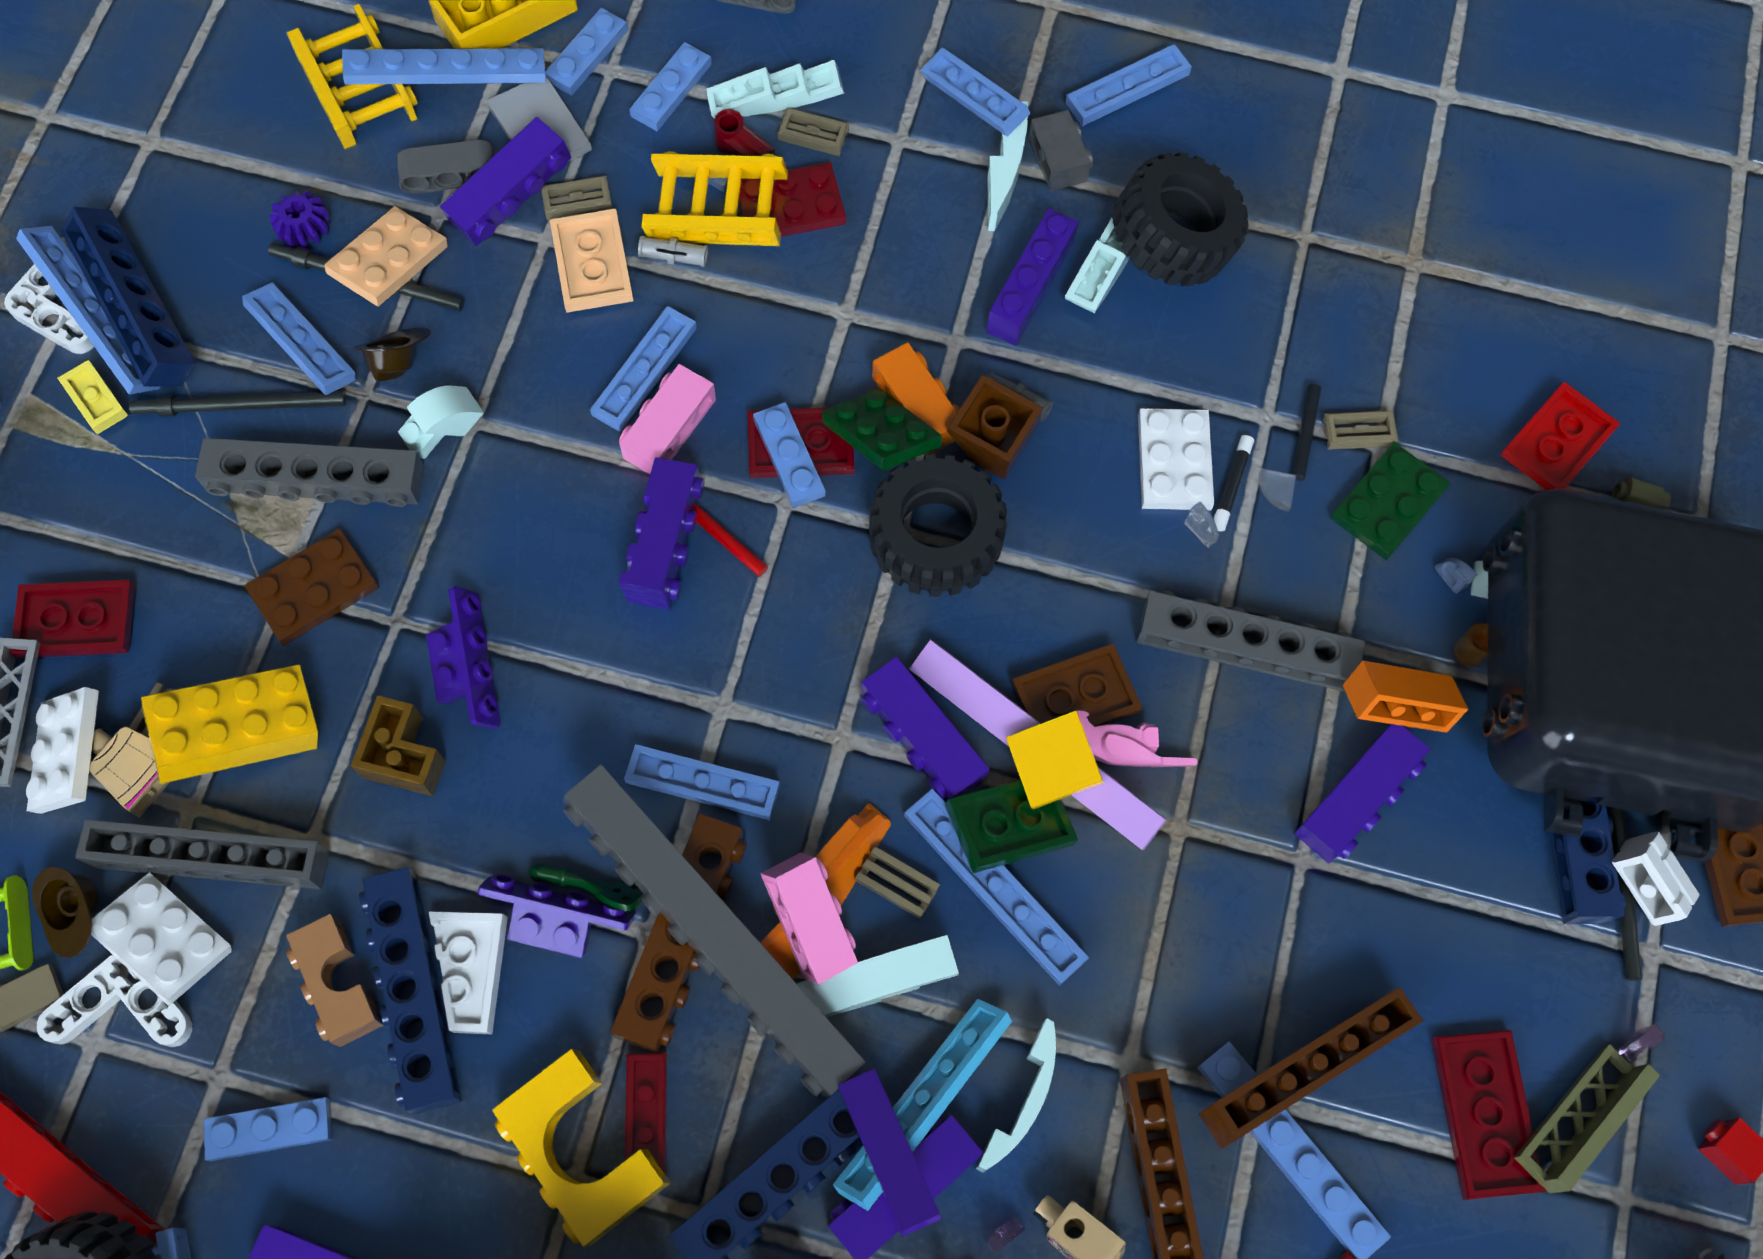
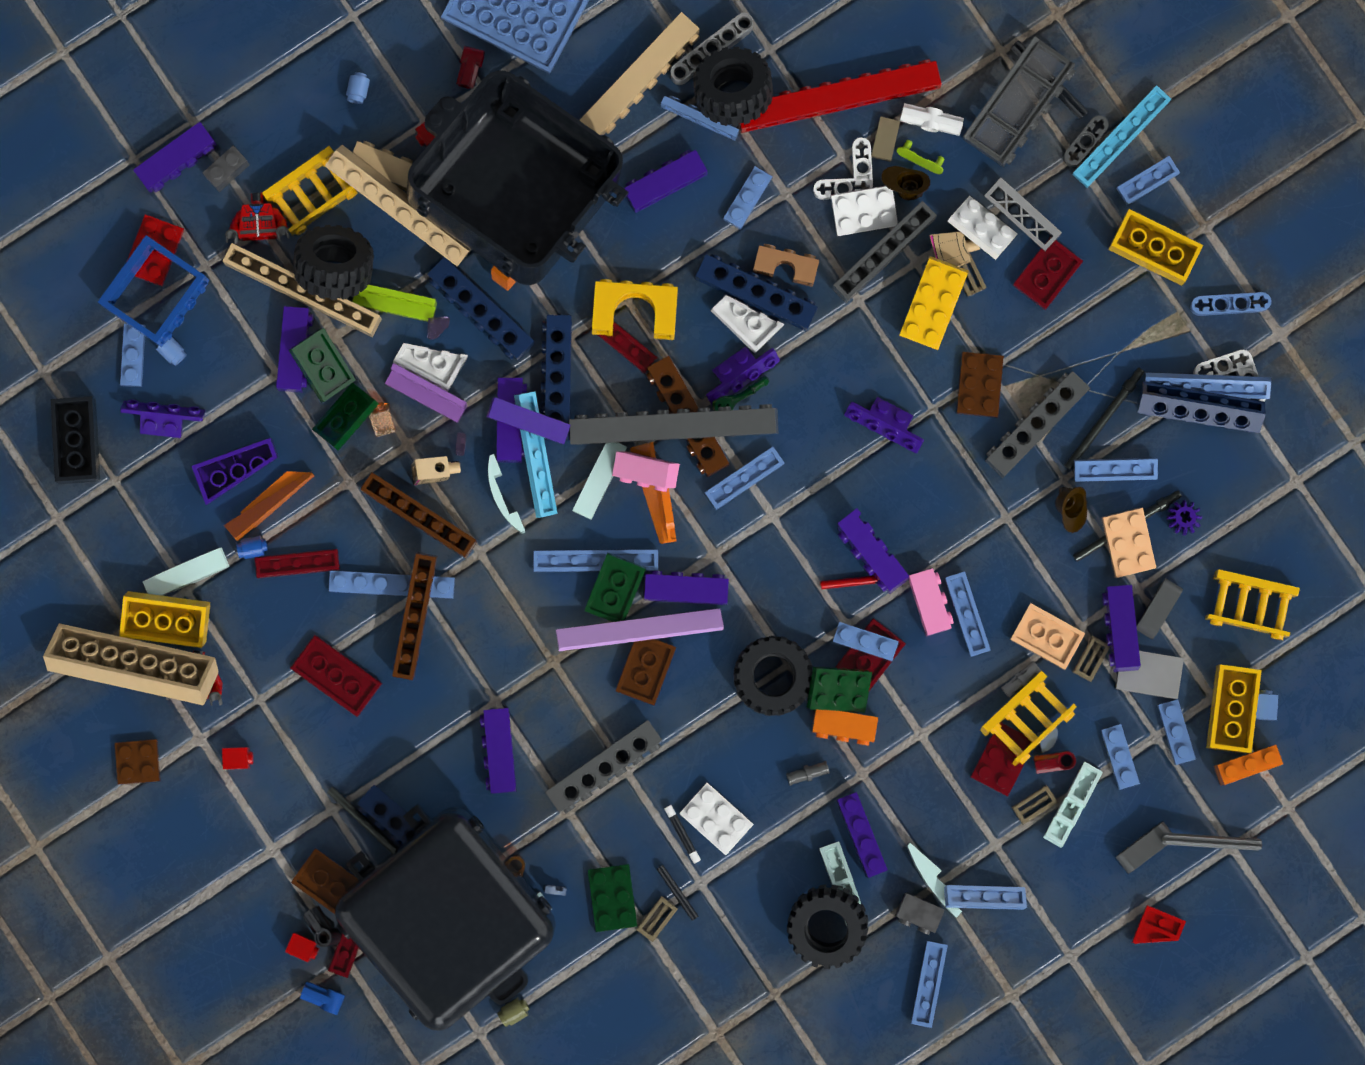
camera: 130 degrees right, 15 degrees up
light yellow plate [57,360,128,435] -> none
medium blue plate [342,48,546,85] -> none
pearl gold brick [351,695,446,797] -> none
light aqua brick [398,385,484,459] -> none
dark tan tile [855,846,940,920] -> none
reddish brown slope [947,375,1043,480] -> none
yellow tile [1006,711,1104,809] -> none
bright pink animal [1077,710,1197,768] -> none
clear tile [1185,501,1218,548] -> none
clear tile [1258,468,1296,511] -> none
orange brick [1343,661,1468,733] -> none
red plate [1500,382,1621,490] -> none
olive fence [1514,1044,1660,1194] -> none
white brick [1612,831,1700,926] -> none
clear purple tile [1617,1024,1665,1063] -> none

